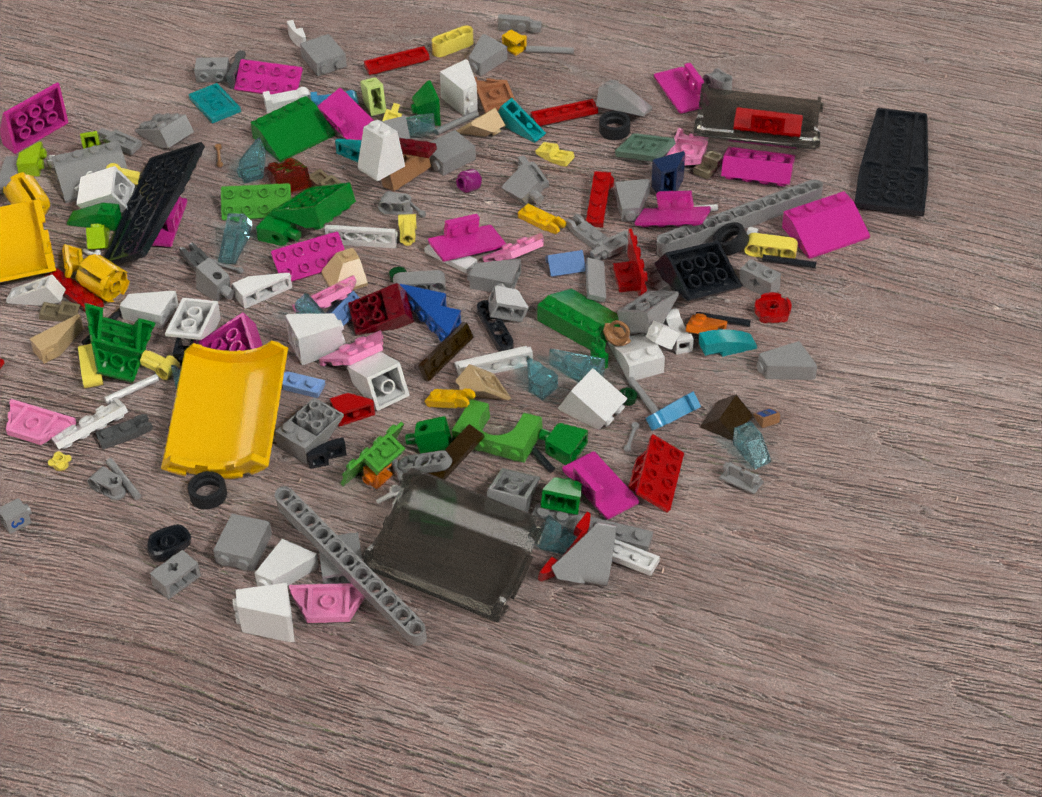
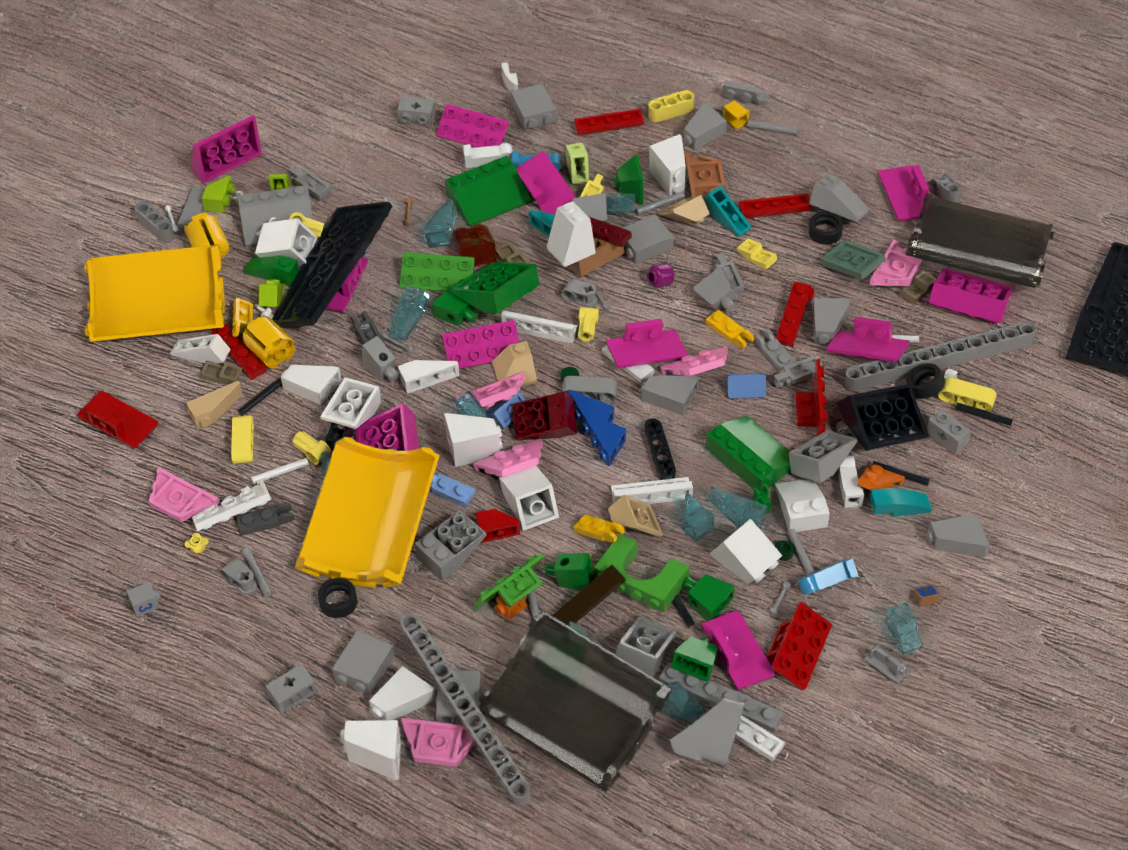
camera: 10 degrees right, 5 degrees up
green wedge [84,303,156,383] -> none
light grey slope [135,113,194,148] -> none
black piece [147,524,191,562] -> none
teal tile [188,83,241,124] -> none
dark grey hinge [226,50,247,89] -> none
black slope [307,437,347,469] -> none
white hand [376,485,405,504] -> none
light grey beam [398,451,452,475] -> none
dark brown tile [418,322,474,381] -> none
light grey torso [488,283,529,322] -> none
red slope [538,511,591,582] -> none
light grey tile [585,257,606,302] -> none
medium nougat piece [603,320,631,346] -> none
white brick [646,320,680,350] -> none
dark blue slope [651,151,685,194] -> none
dark brown slope [700,394,752,442] -> none
red bracket [733,107,803,137] -> none
red plate [754,292,792,323] -> none
dark pink slope [782,191,870,259] -> none

